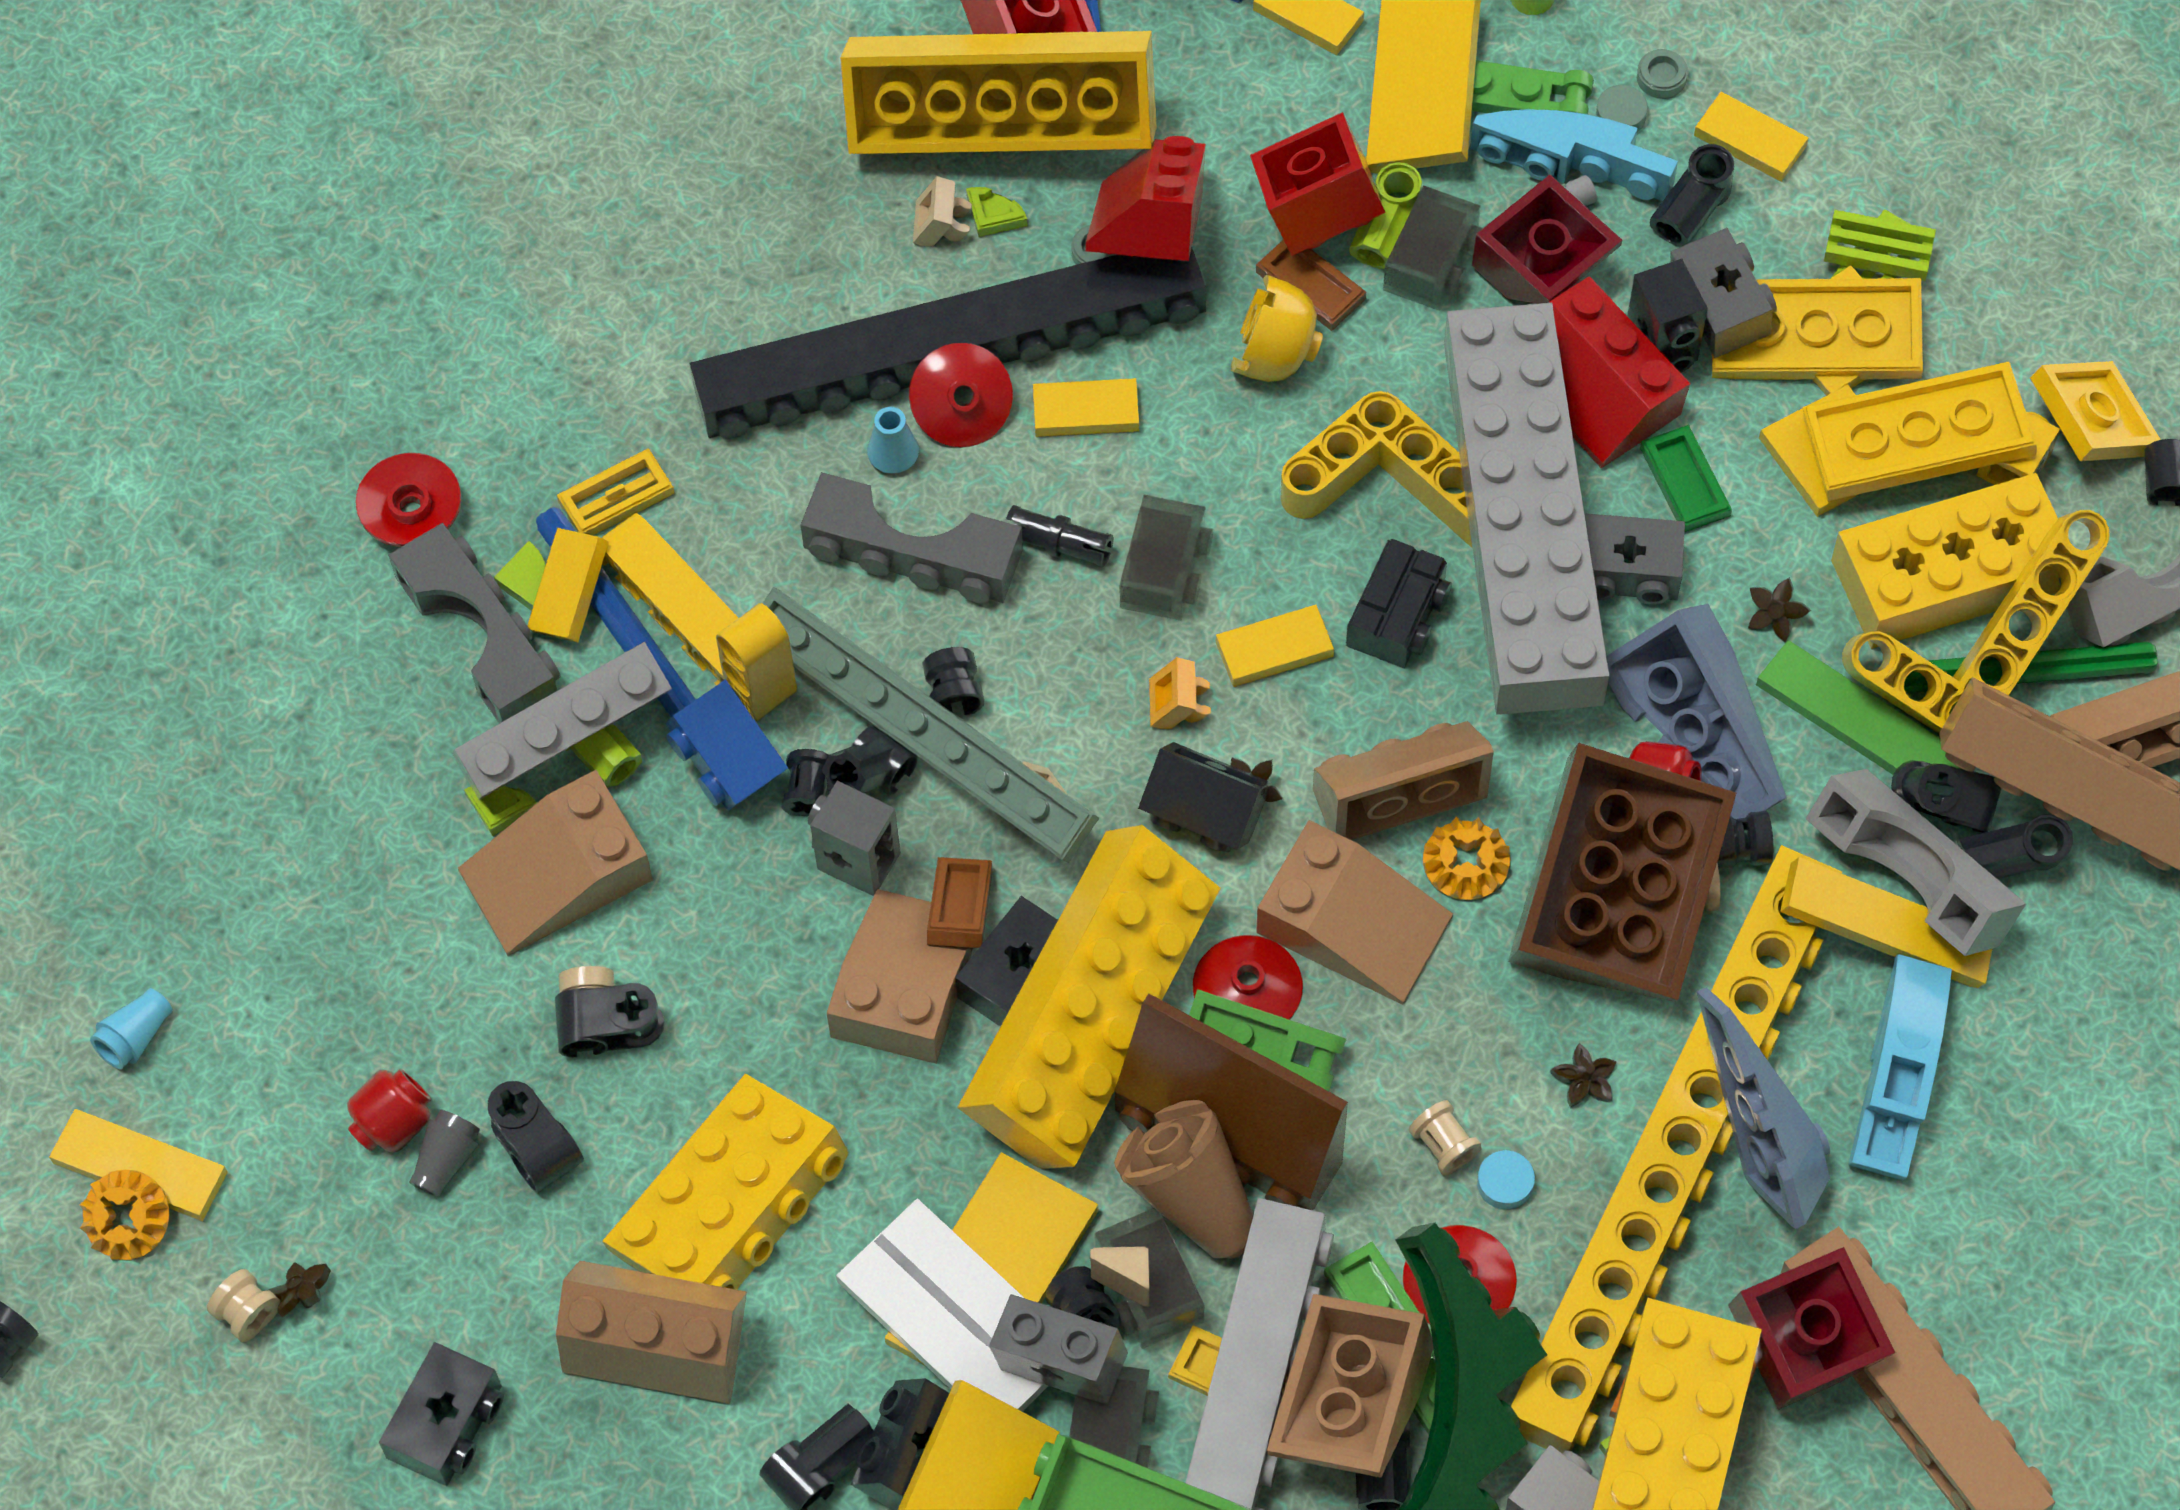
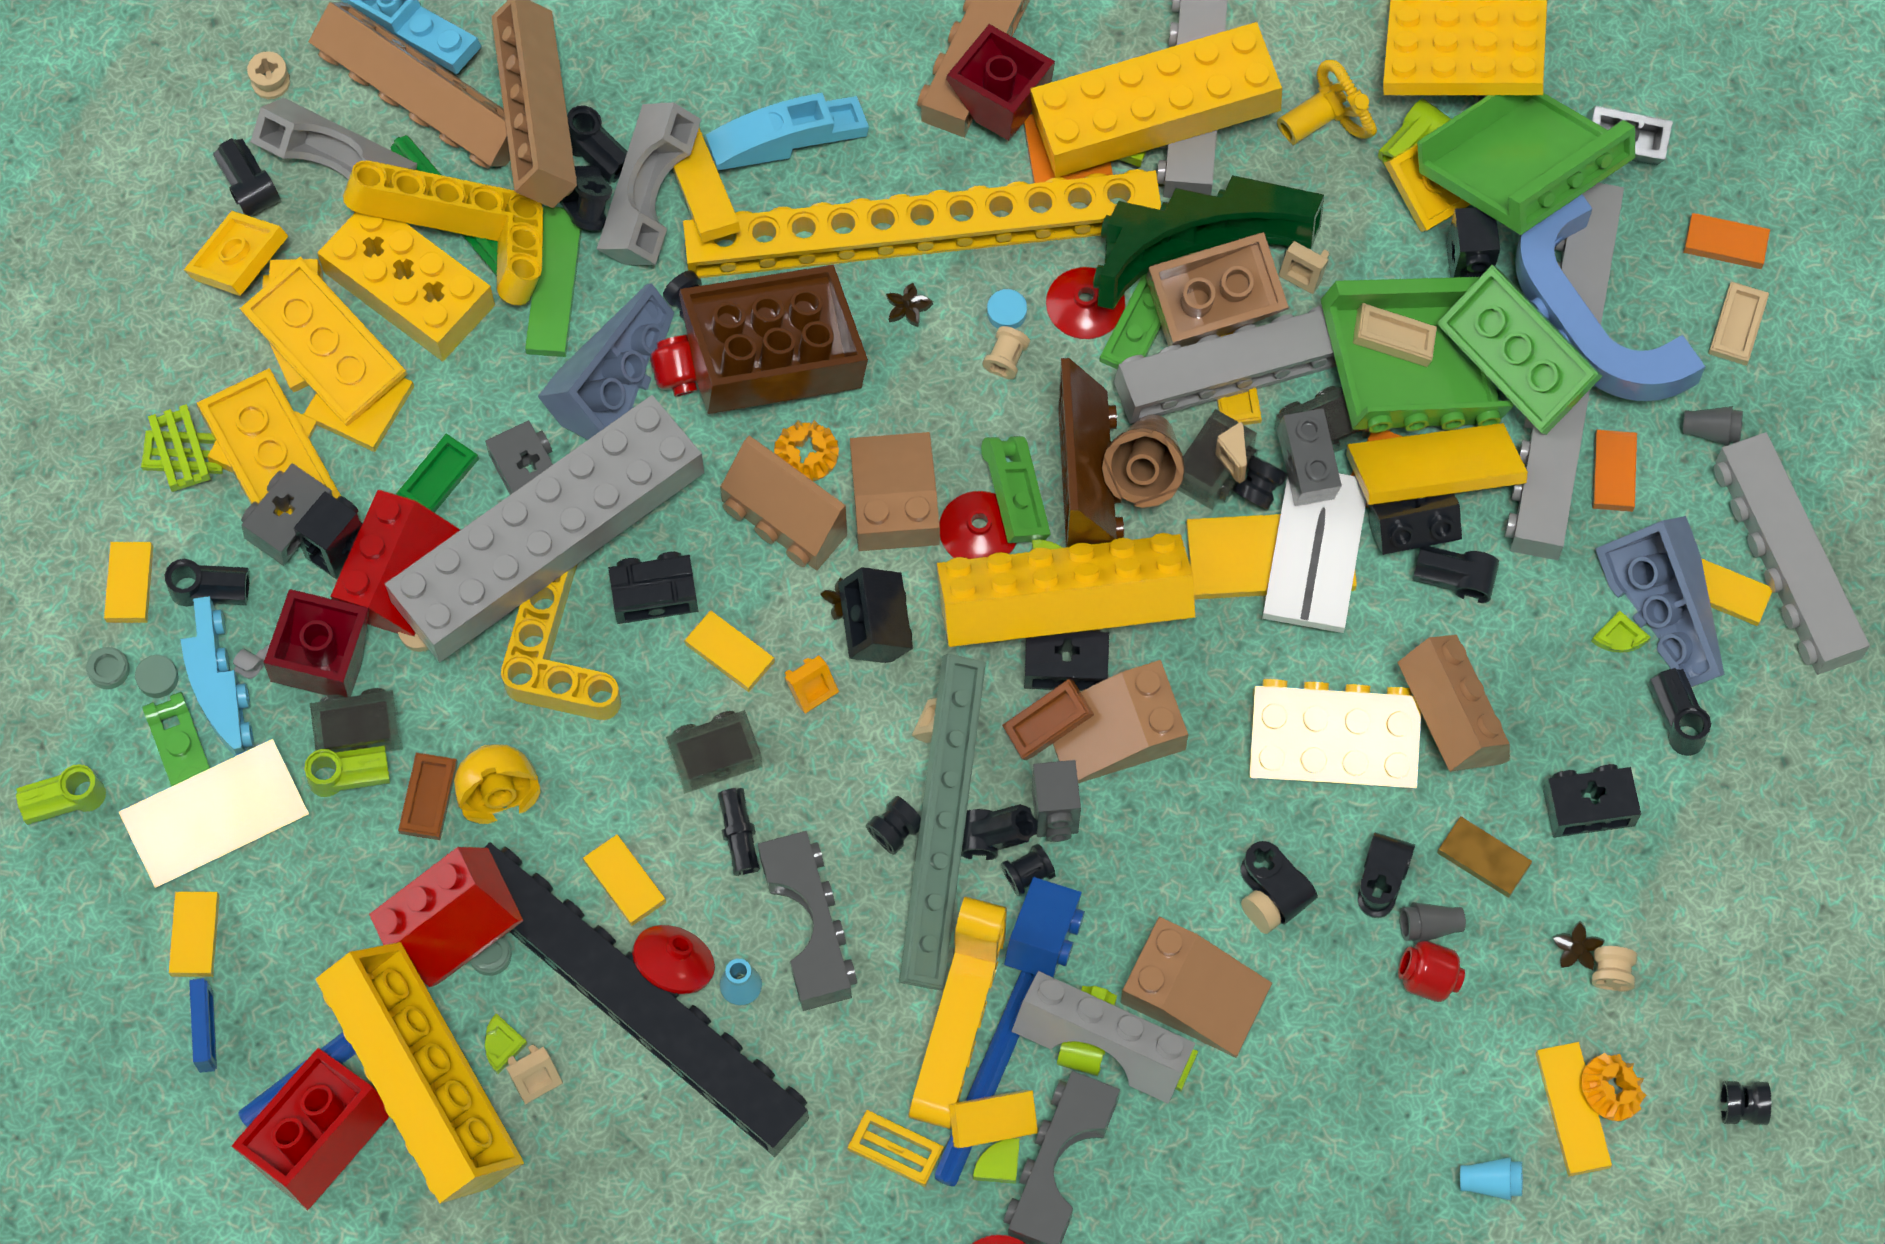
camera: 125 degrees left, 5 degrees up
red brick [1250,112,1386,256] -> none
sand blue wedge [1697,987,1830,1229] -> none
dark brown plant [1748,577,1812,642] -> none
none -> pearl gold tile [1437,816,1532,898]

